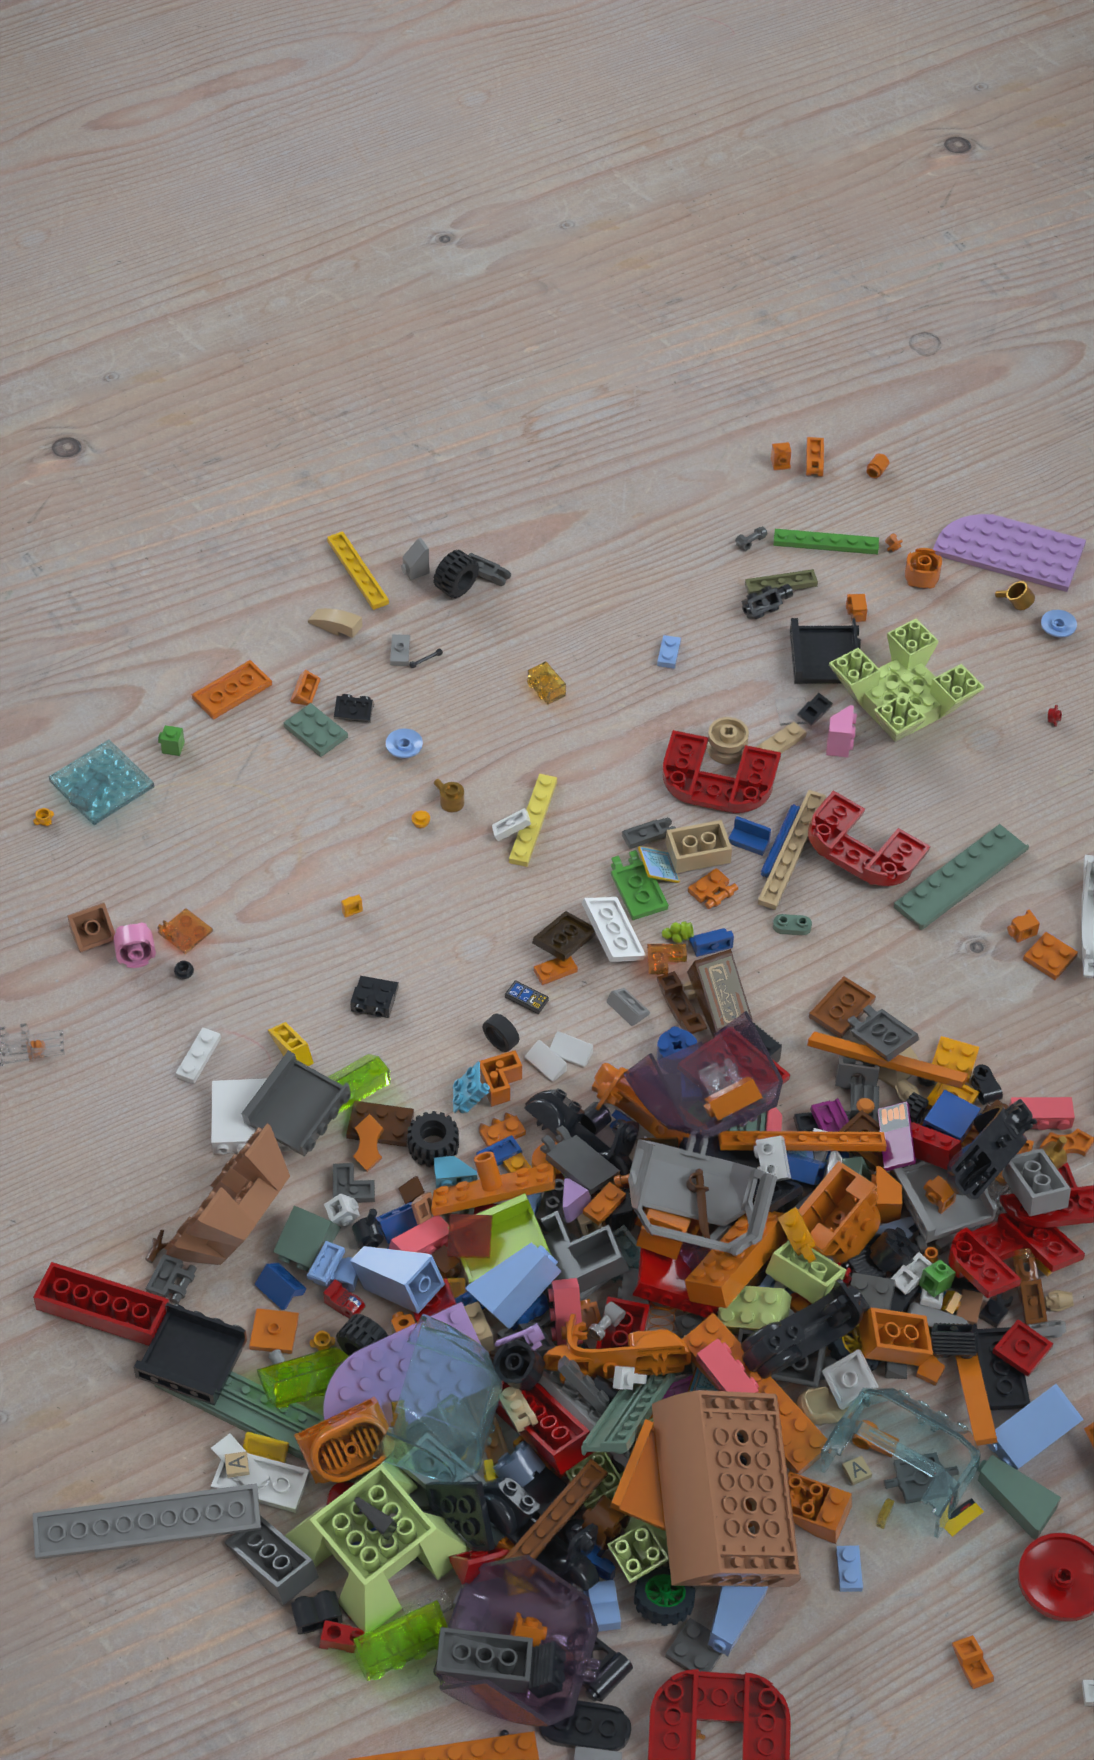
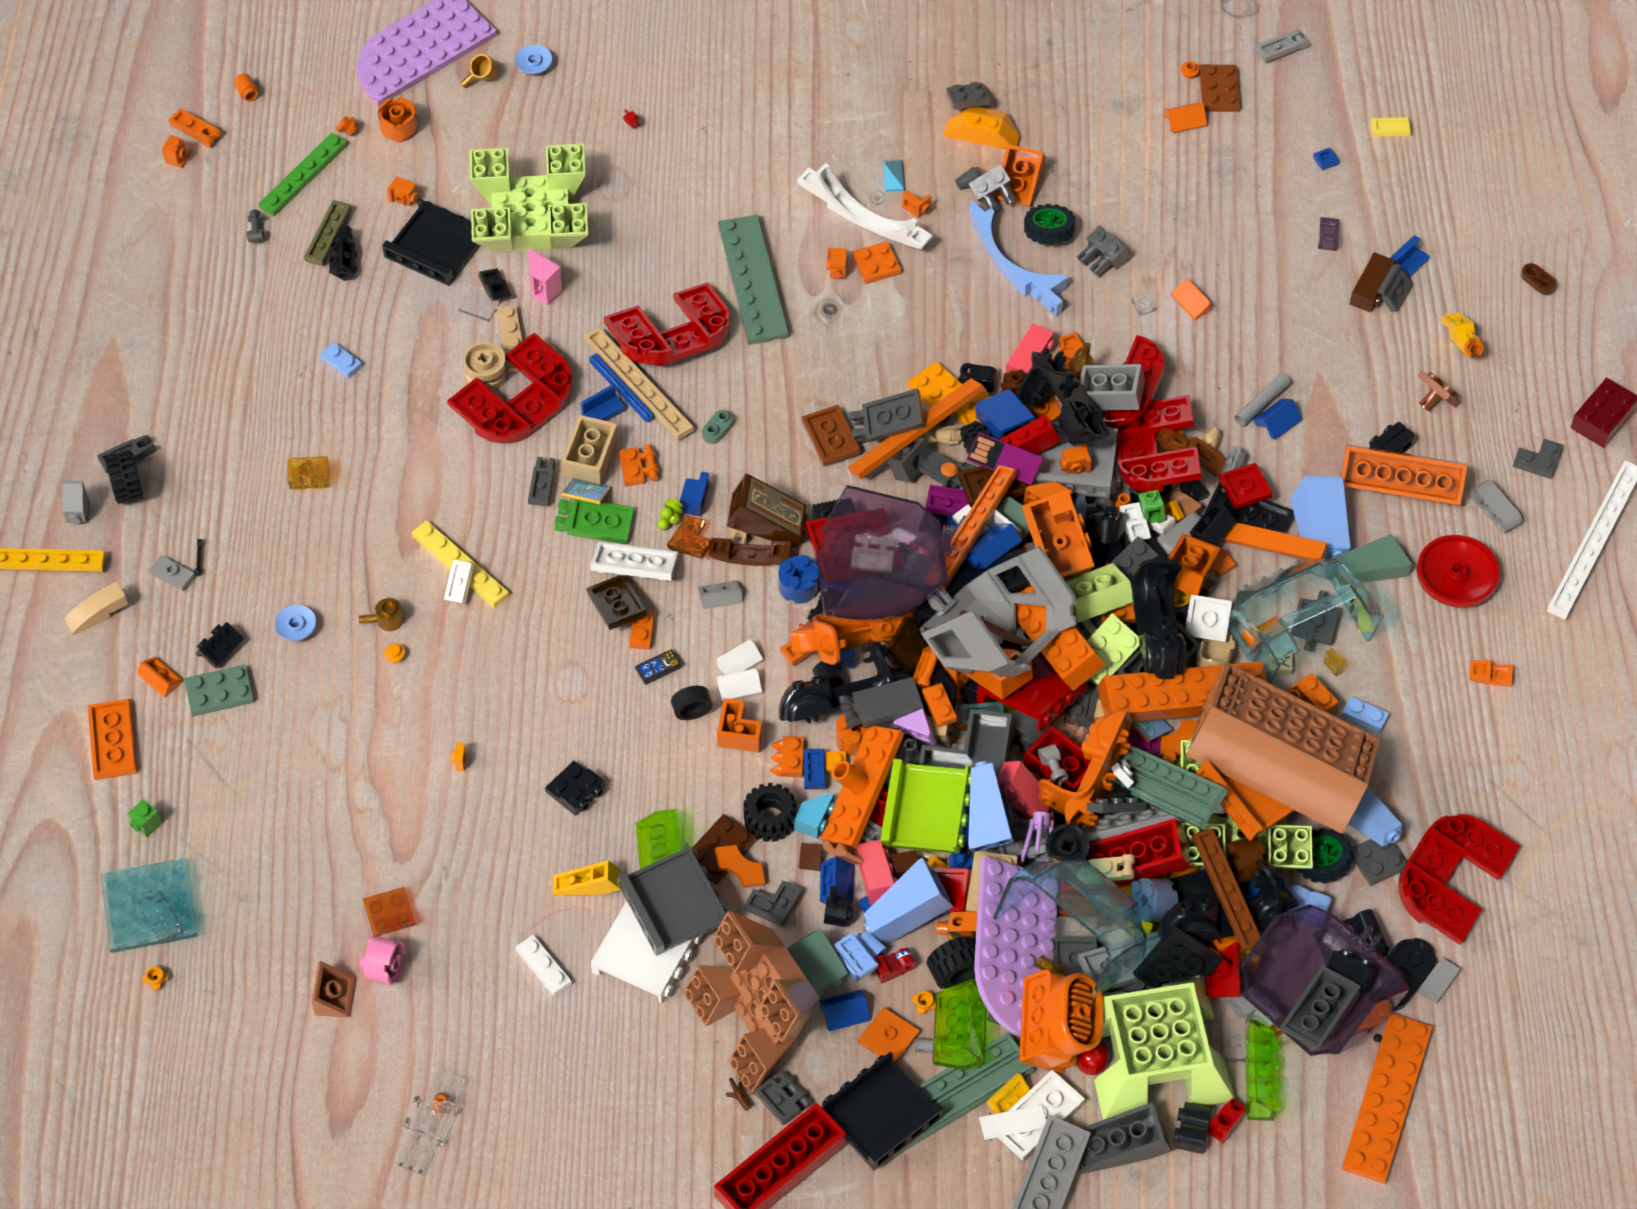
camera: 60 degrees left, 5 degrees up
black plate [174,960,194,979] -> none
tan tile [225,1451,250,1478] -> none
white brick [324,1194,360,1226] -> none
black slope [354,1497,398,1541] -> none
clear red plate [447,1214,493,1258] -> none
medium azure hinge [453,1061,490,1113] -> none
orange brick [510,1612,547,1647] -> none
coral brick [696,1339,759,1393] -> none
orange brick [703,1076,763,1121] -> none
white brick [754,1136,791,1182] -> none
light orange hinge [778,1207,816,1263] -> none

